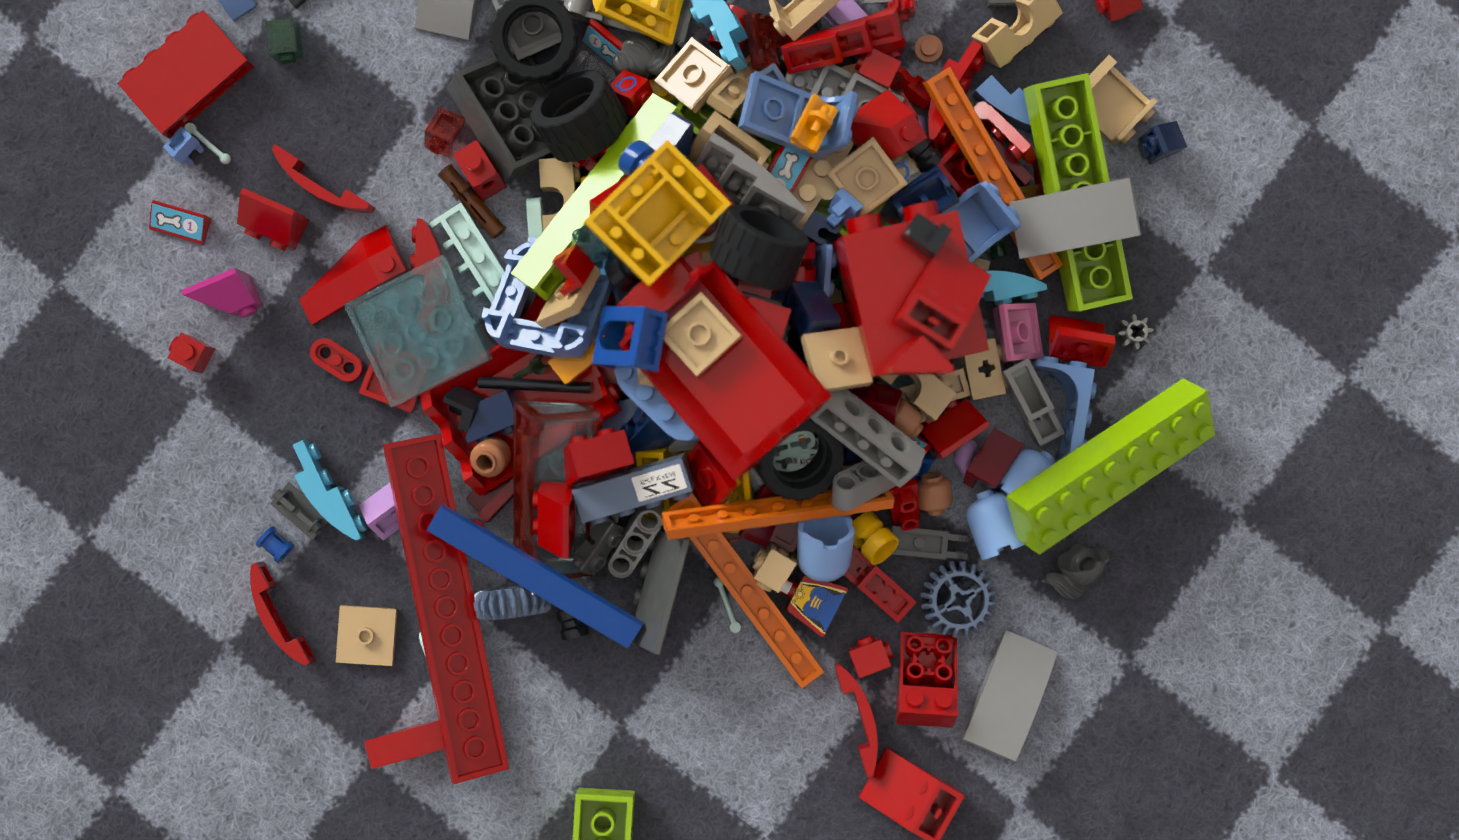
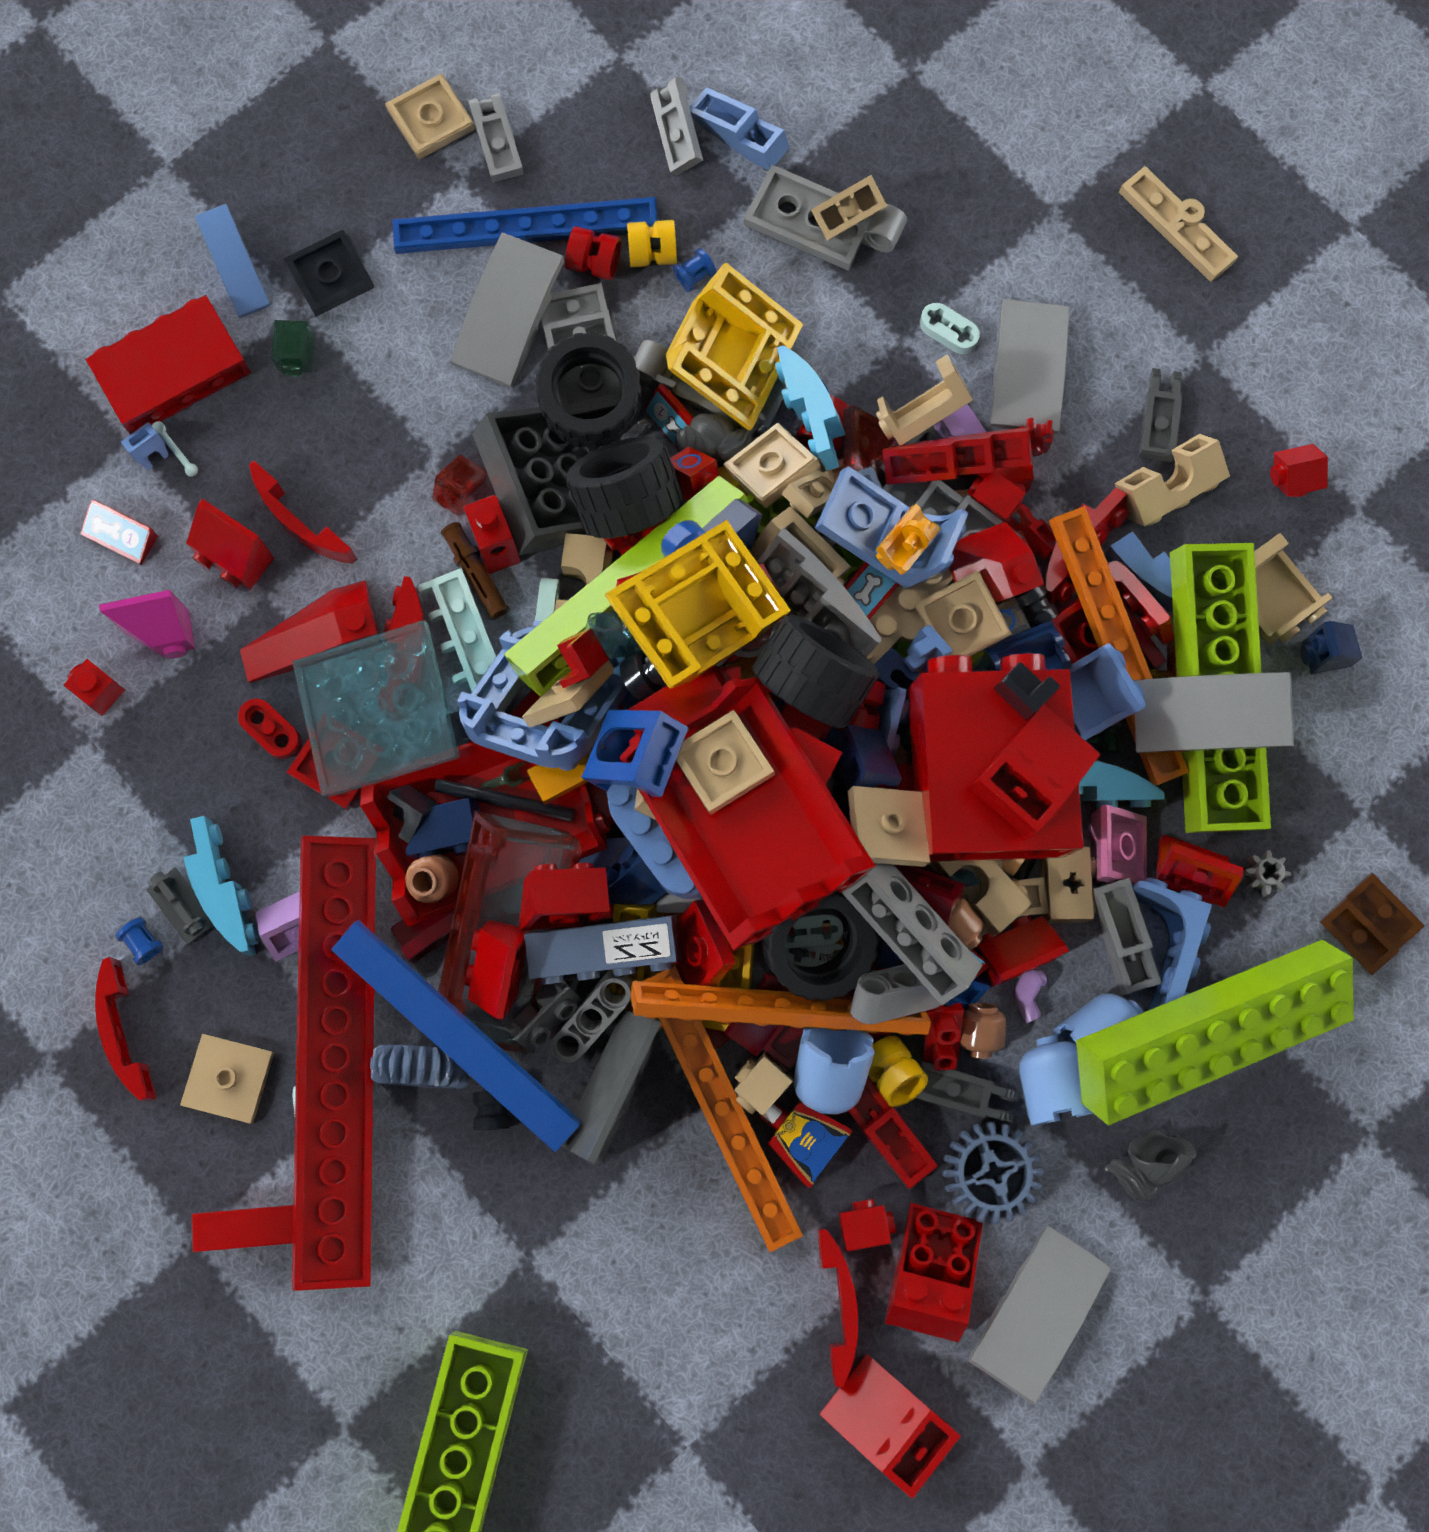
camera: 10 degrees right, 10 degrees down
light aqua hinge [714,577,741,633] -> none
red slope [881,335,954,375] -> none
nougat plate [914,34,943,63] -> none
dark red panel [963,428,1023,488] -> none
none -> reddish brown slope [1319,872,1425,975]

